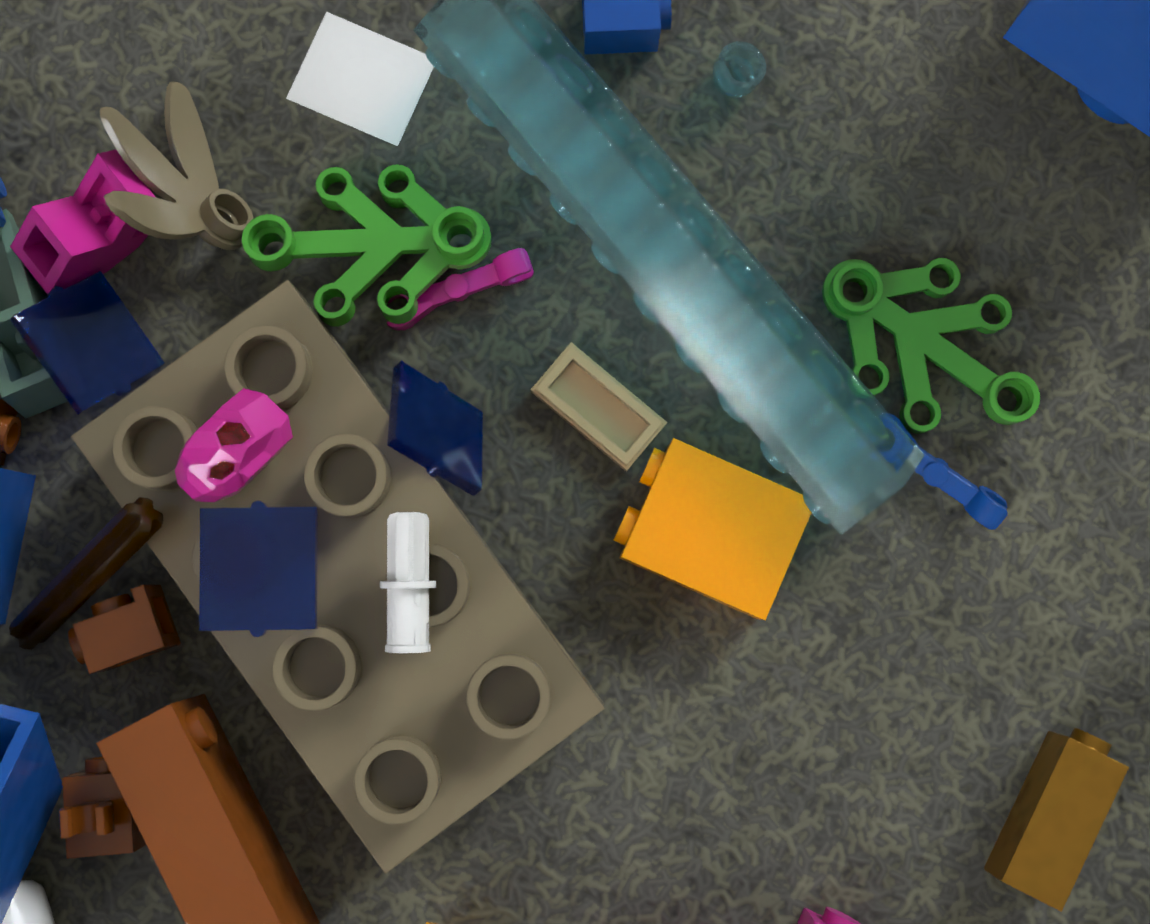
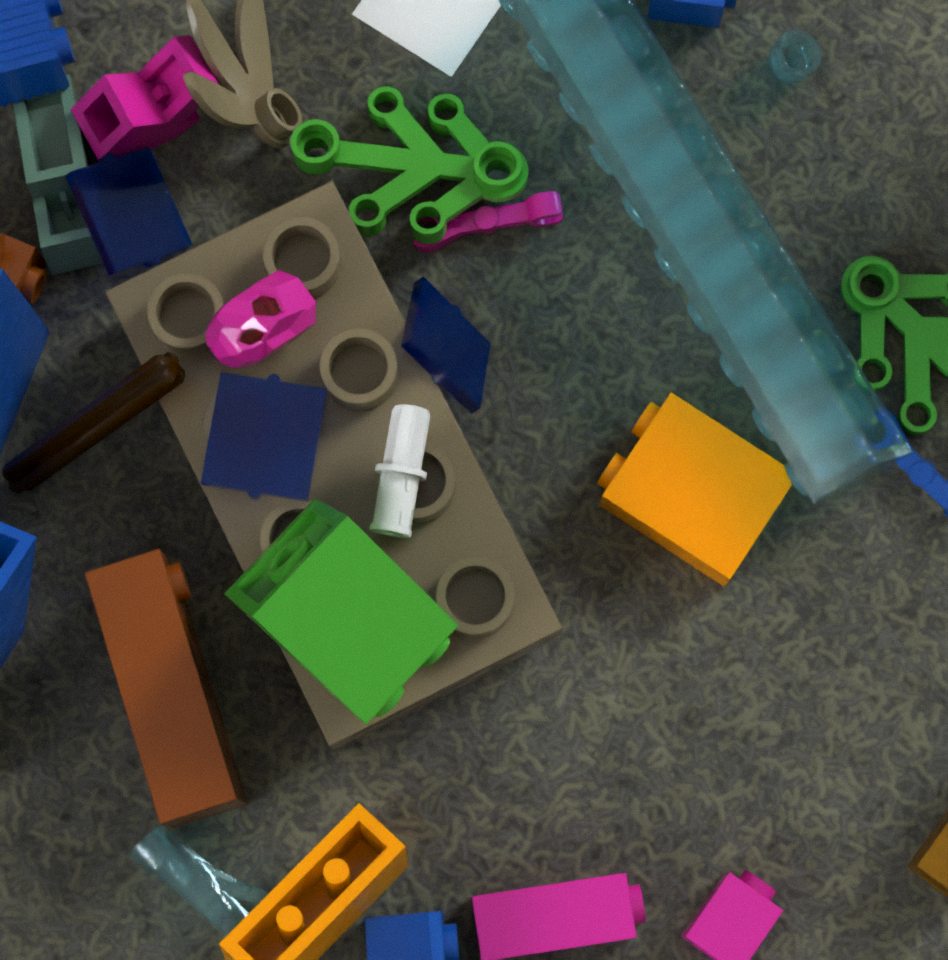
camera: 15 degrees right, 5 degrees down
dark orange brick [59,756,146,859] -> none
dark orange brick [68,585,181,674] -> none
tan tile [531,342,668,472] -> none
none -> bright green slope [224,498,459,724]

